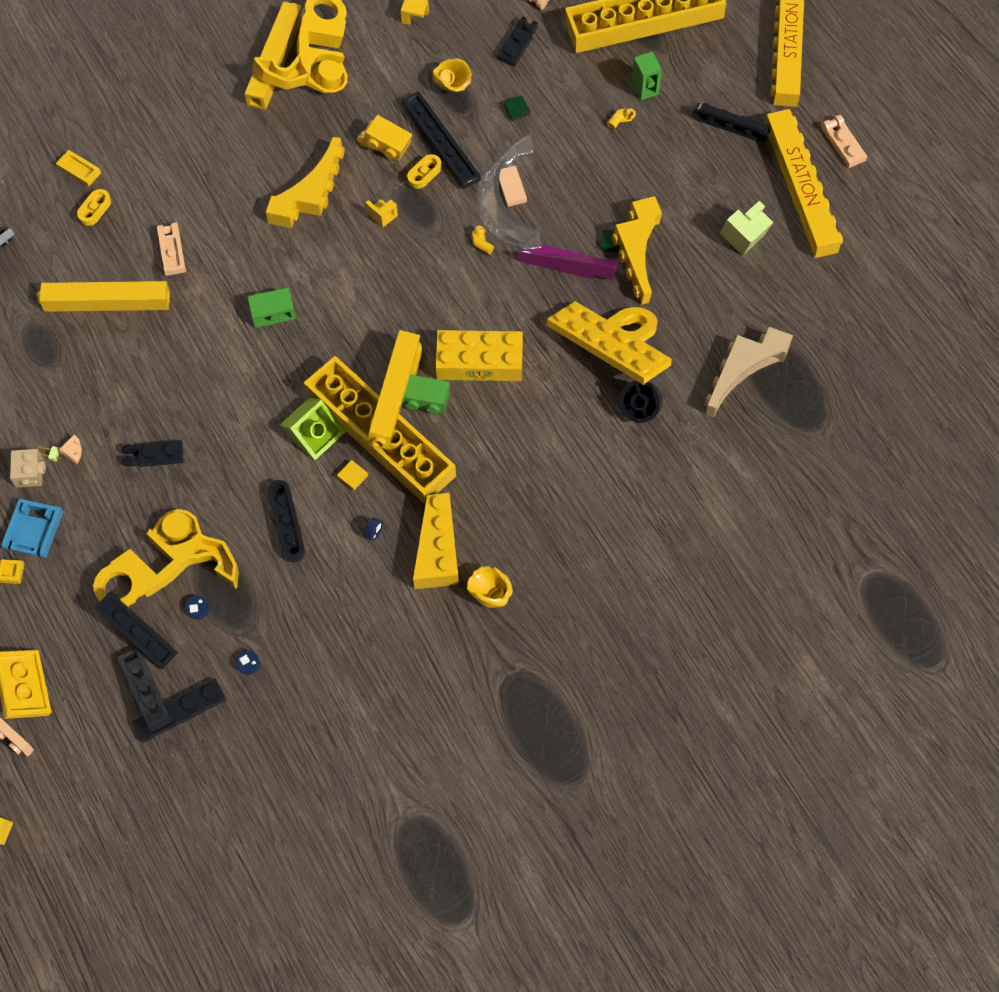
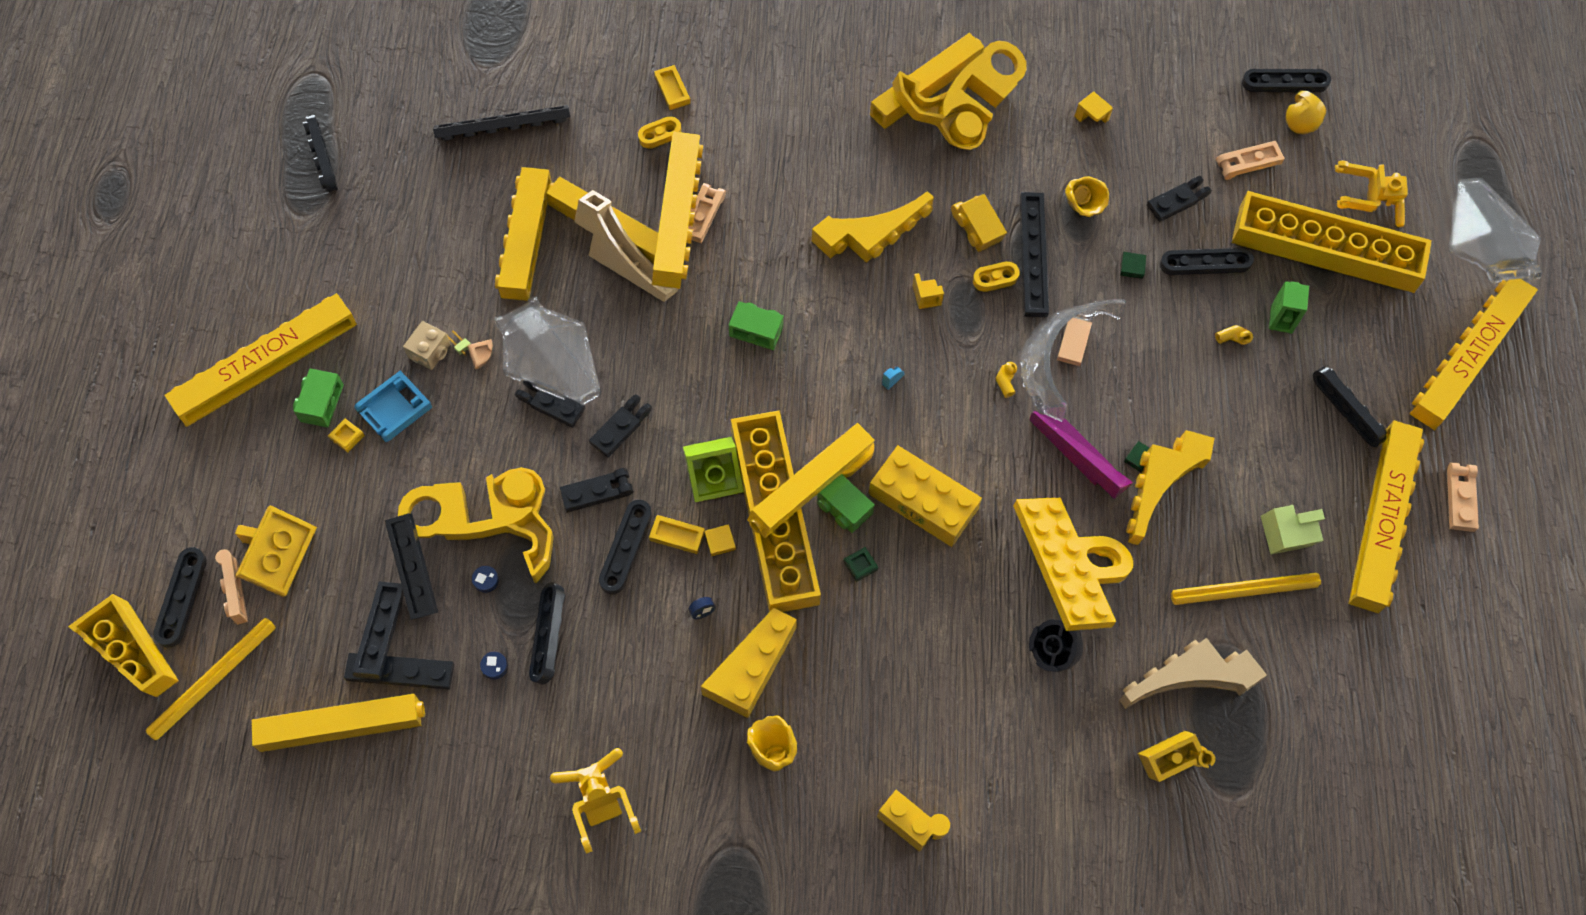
camera: 30 degrees right, 0 degrees up
none -> yellow axle [146,618,276,740]
none -> yellow brick [252,694,425,752]
none -> clear windscreen [493,296,601,405]
none -> yellow brick [495,167,552,301]
none -> black plate [529,582,565,685]
none -> yellow piece [550,748,641,854]
none -> black plate [560,468,634,513]
none -> tan arch [574,190,678,302]
none -> black hinge [589,394,652,458]
none -> yellow tile [649,515,705,554]
none -> yellow brick [652,131,703,289]
none -> dark green tile [843,547,878,582]
none -> yellow hinge [877,790,950,852]
none -> dark azure tile [882,367,905,390]
none -> yellow hinge [1138,731,1215,782]
none -> black plate [1160,248,1254,275]
none -> yellow axle [1171,573,1321,605]

